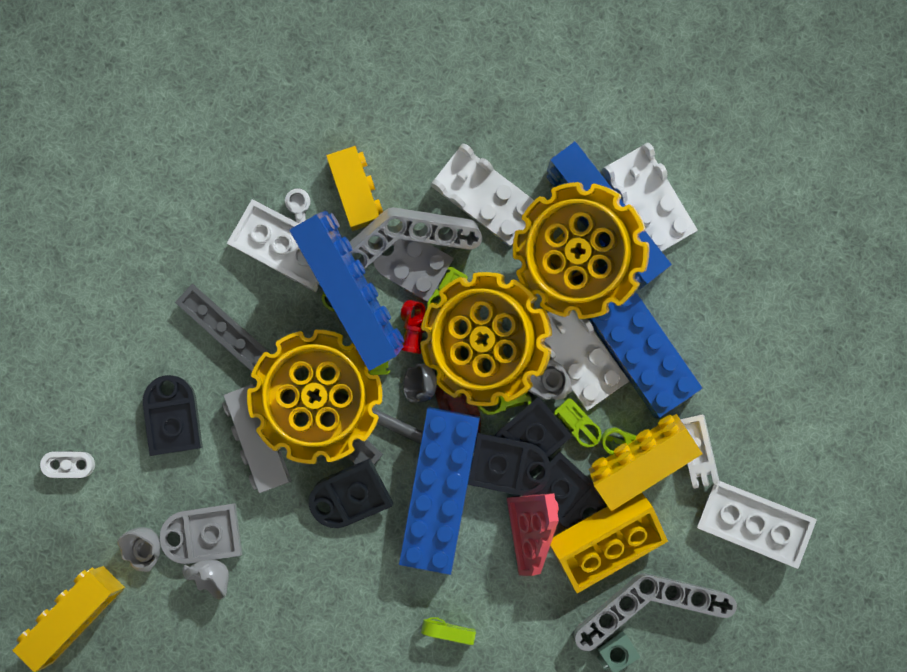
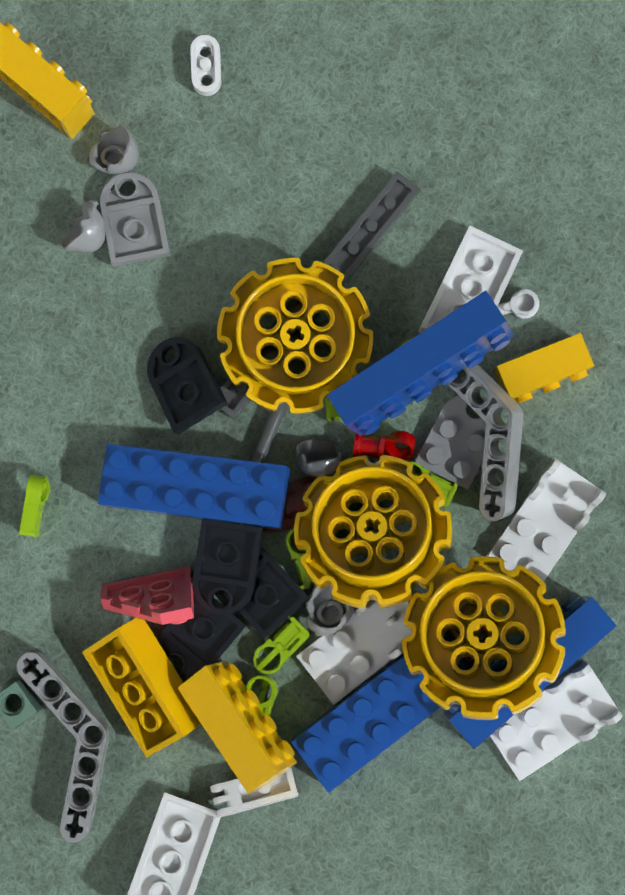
camera: 85 degrees right, 0 degrees up
black plate [143,375,203,456] -> none
light grey brick [222,384,292,493] -> none

